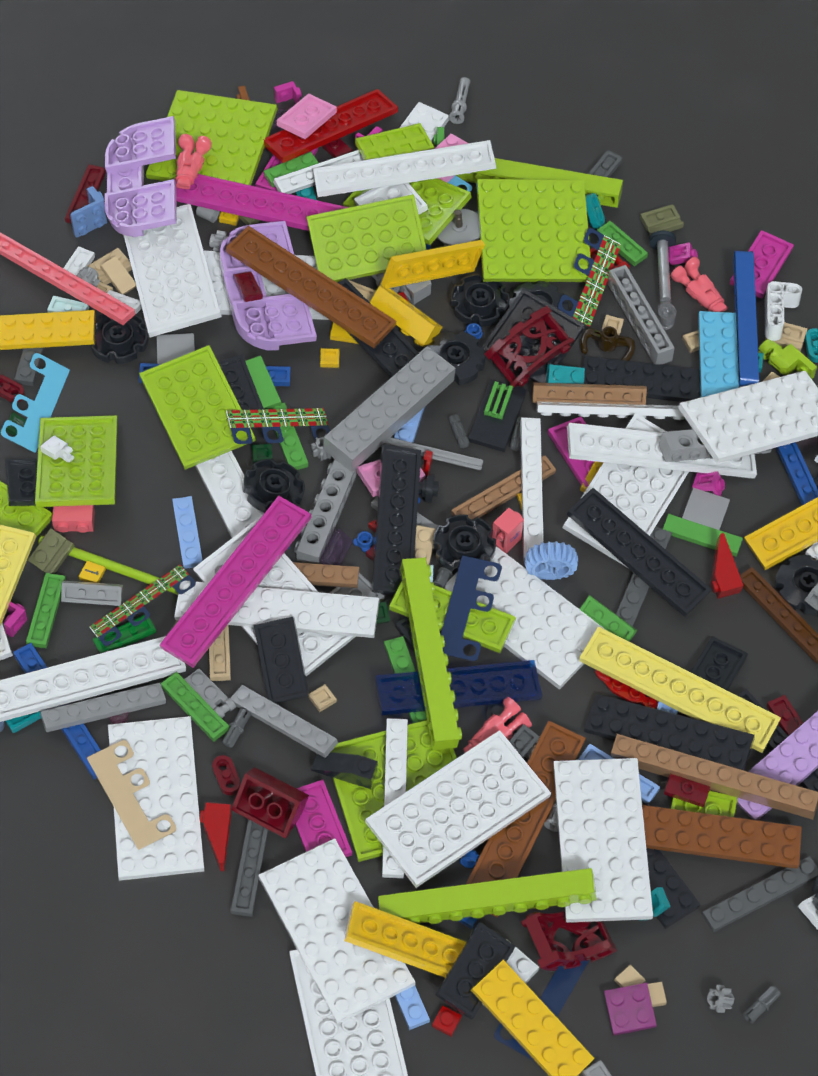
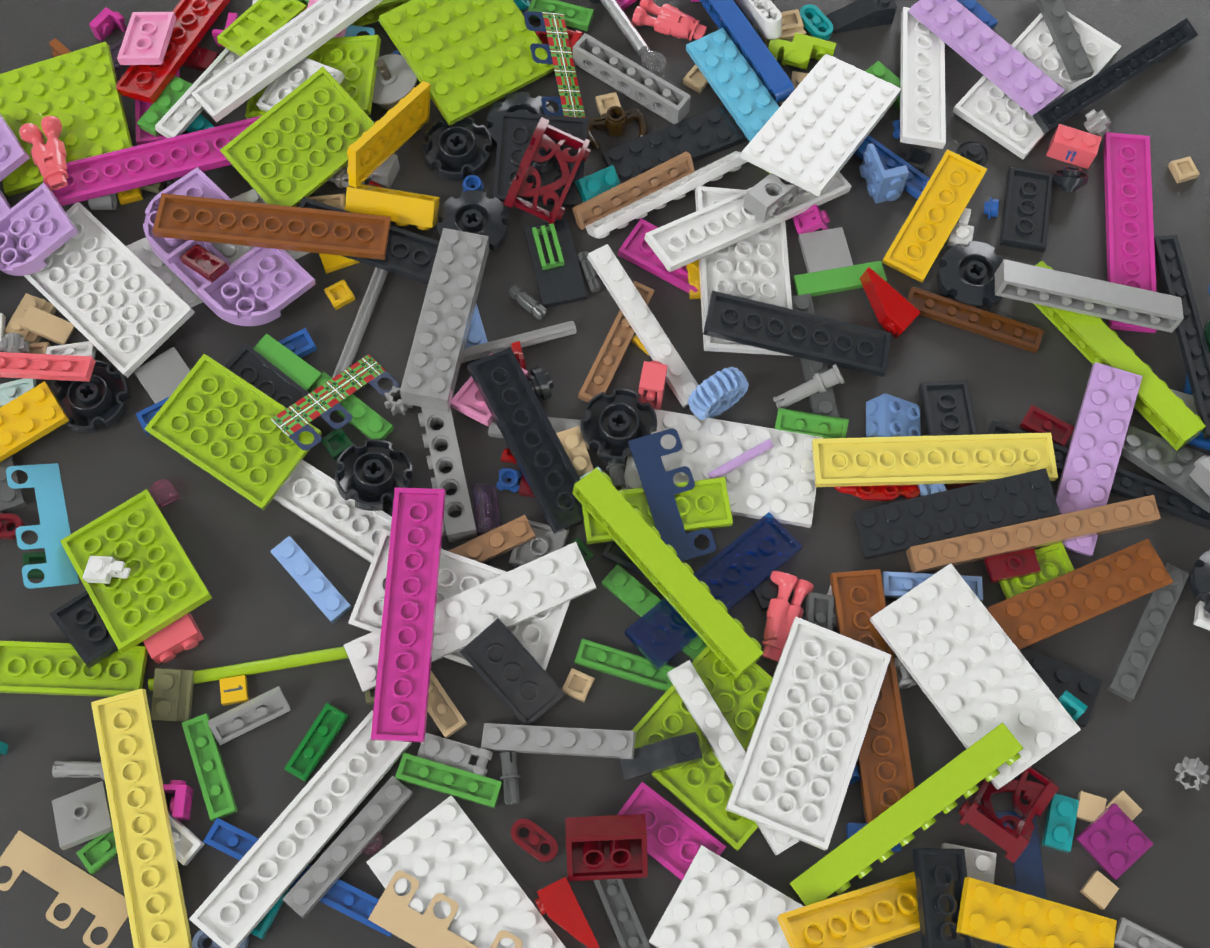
camera: 30 degrees left, 10 degrees up
piece [90,565,196,646] -> none
light grey gear [209,230,228,252] -> none
none -> clear pink tile [150,479,180,508]
none -> light grey axle [332,267,388,378]
none -> bright green tile [574,638,676,692]
none -> lavender bar [708,439,773,479]
none -> light grey pin [773,364,845,408]
none -> medium blue bracket [860,143,909,204]
none -> medium blue bracket [866,393,921,438]
none -> teal plate [1042,794,1079,853]
none -> tan tile [1079,870,1119,910]

